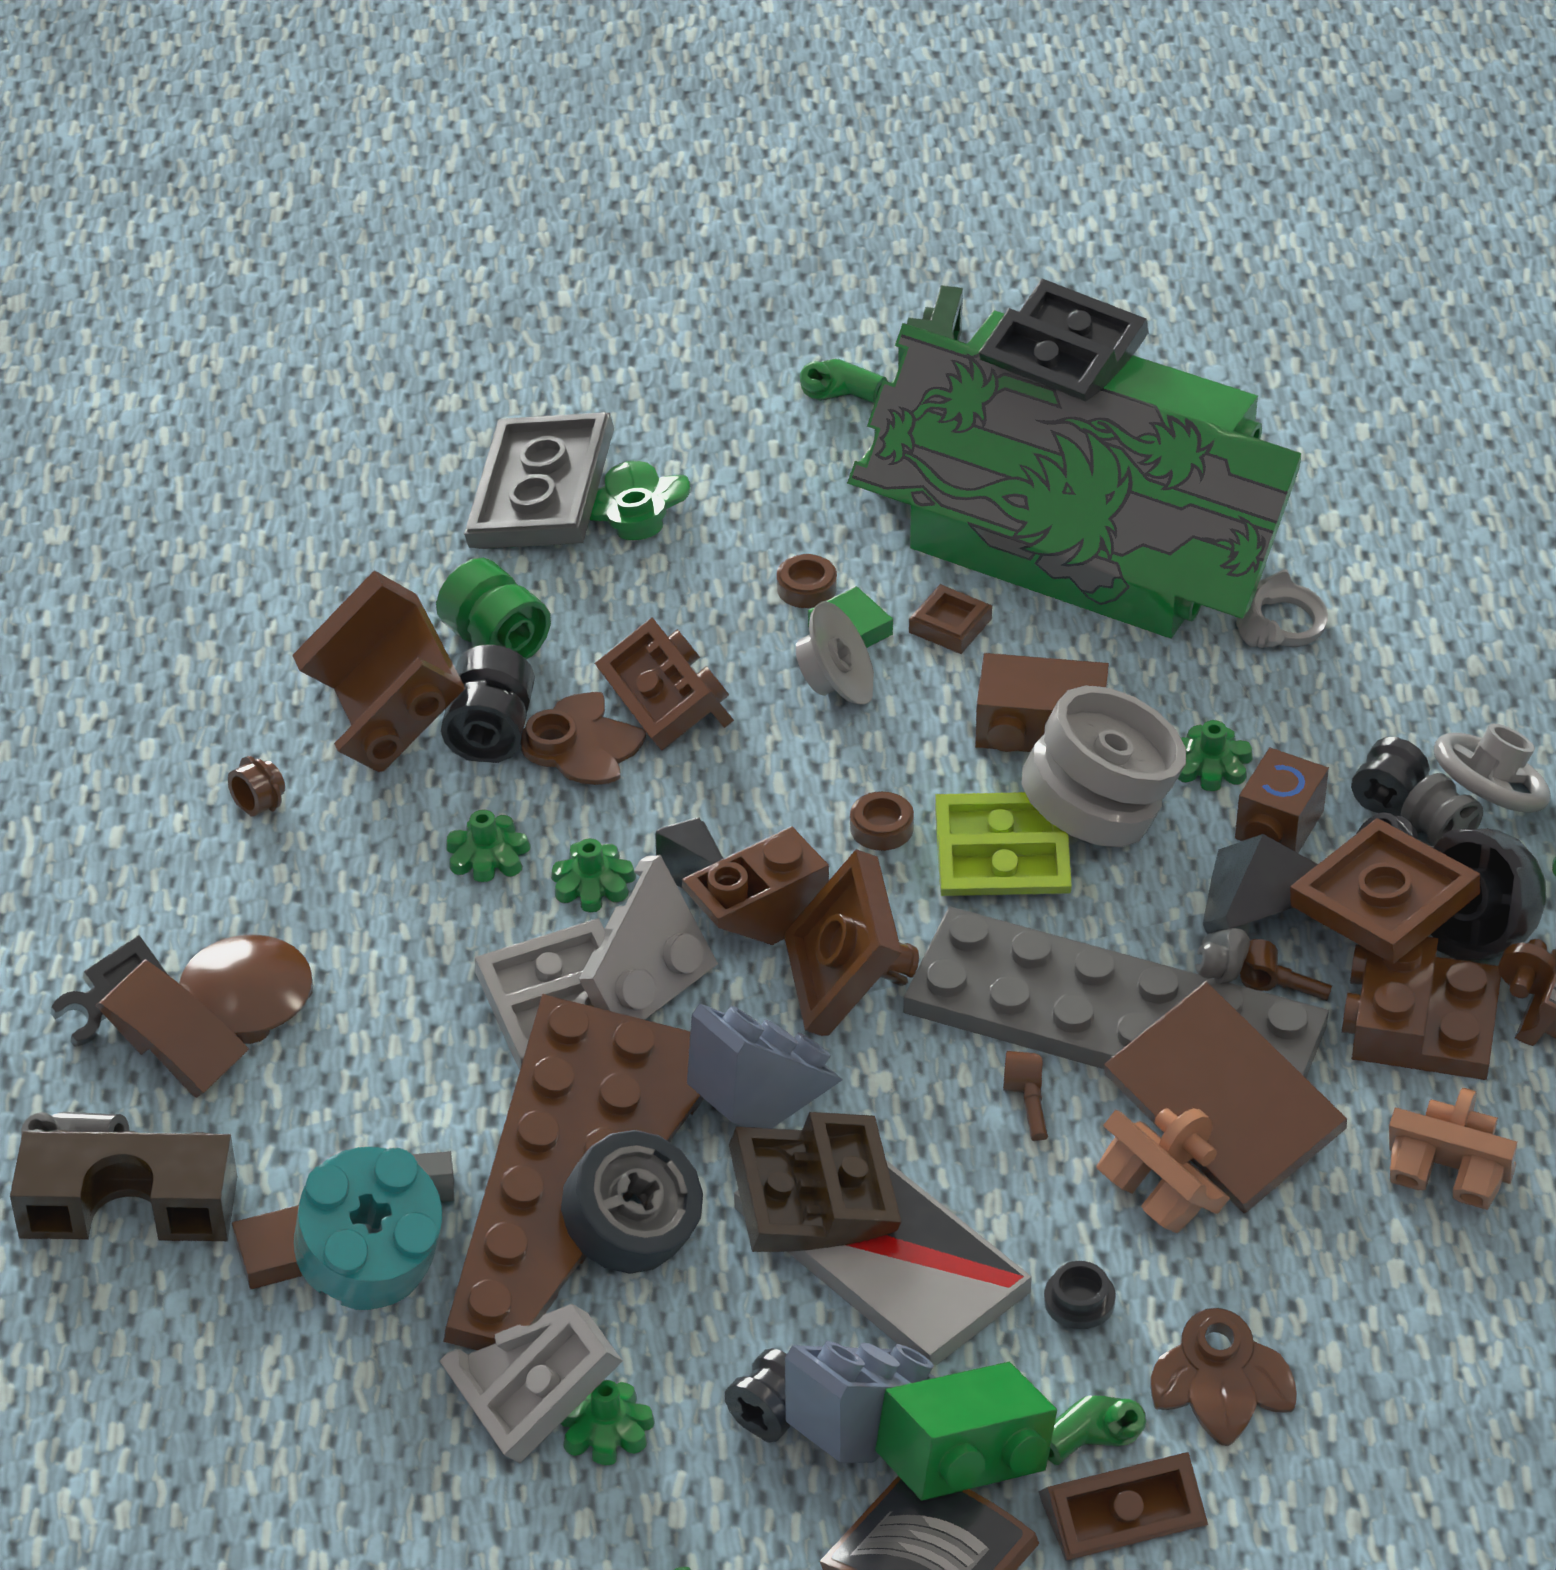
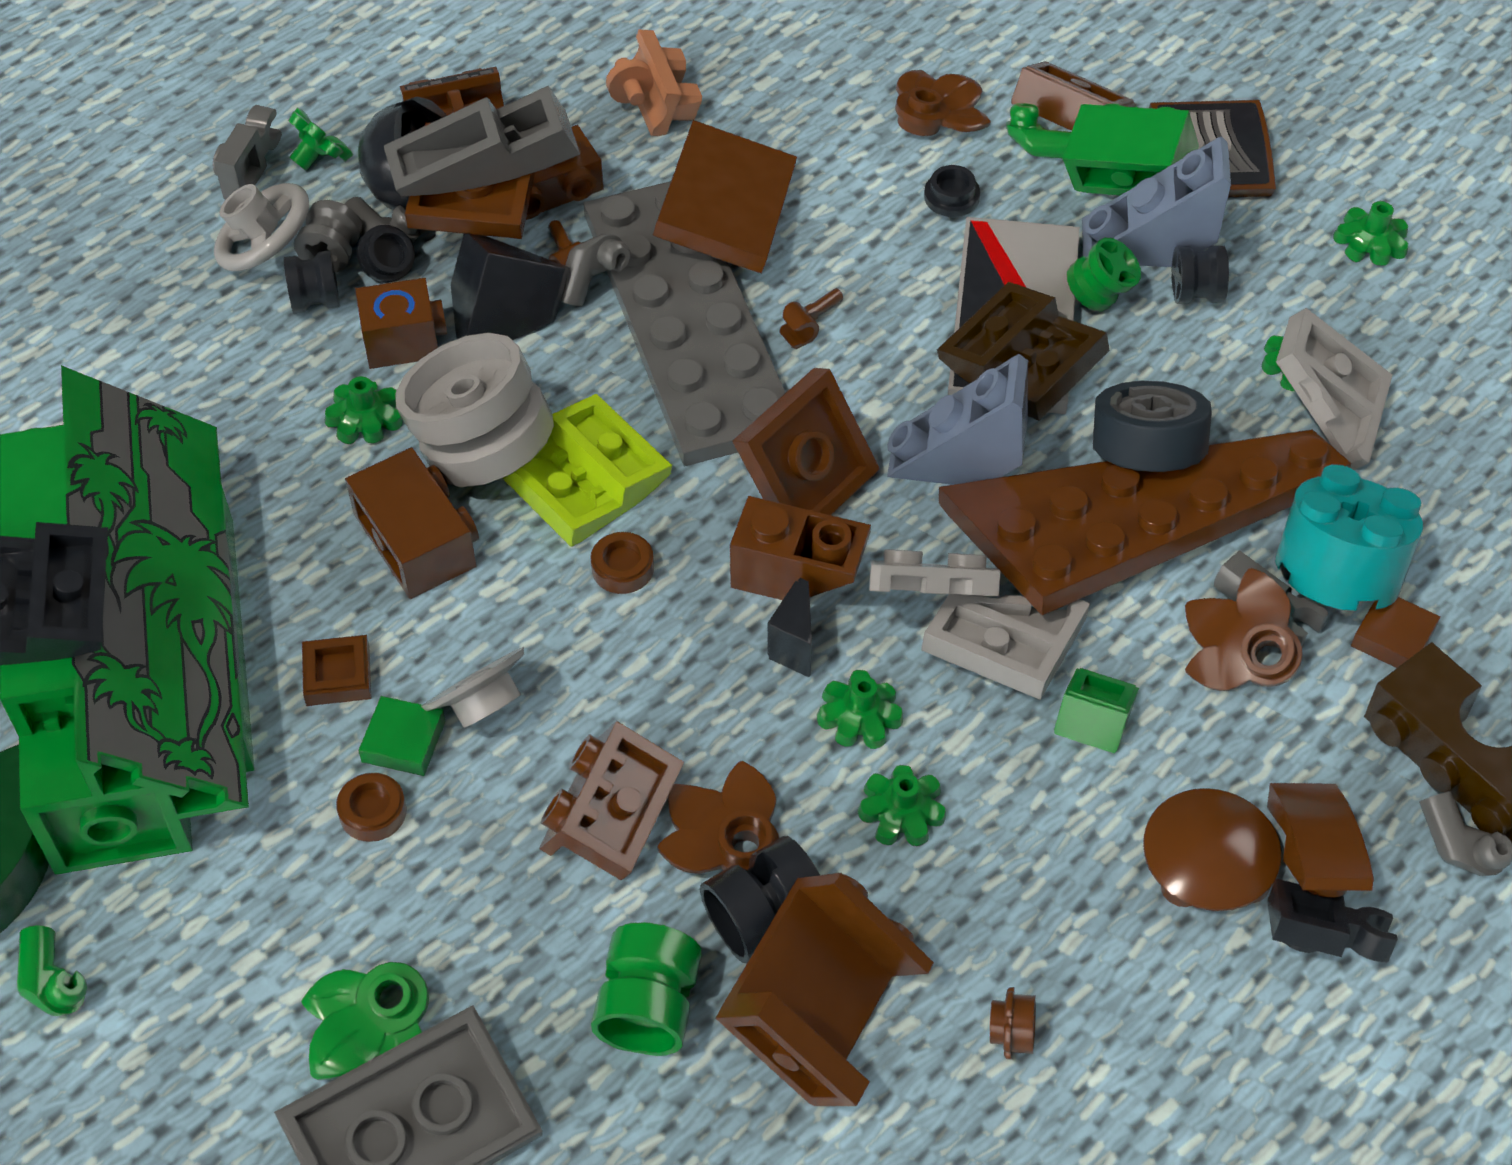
camera: 130 degrees left, 10 degrees up
nougat hips [1096,1108,1230,1234] -> none
none -> dark grey slope [384,86,580,197]
none -> slope [1054,668,1139,753]
none -> green wheel [1067,237,1141,311]
none -> reddish brown plate [1185,568,1302,691]

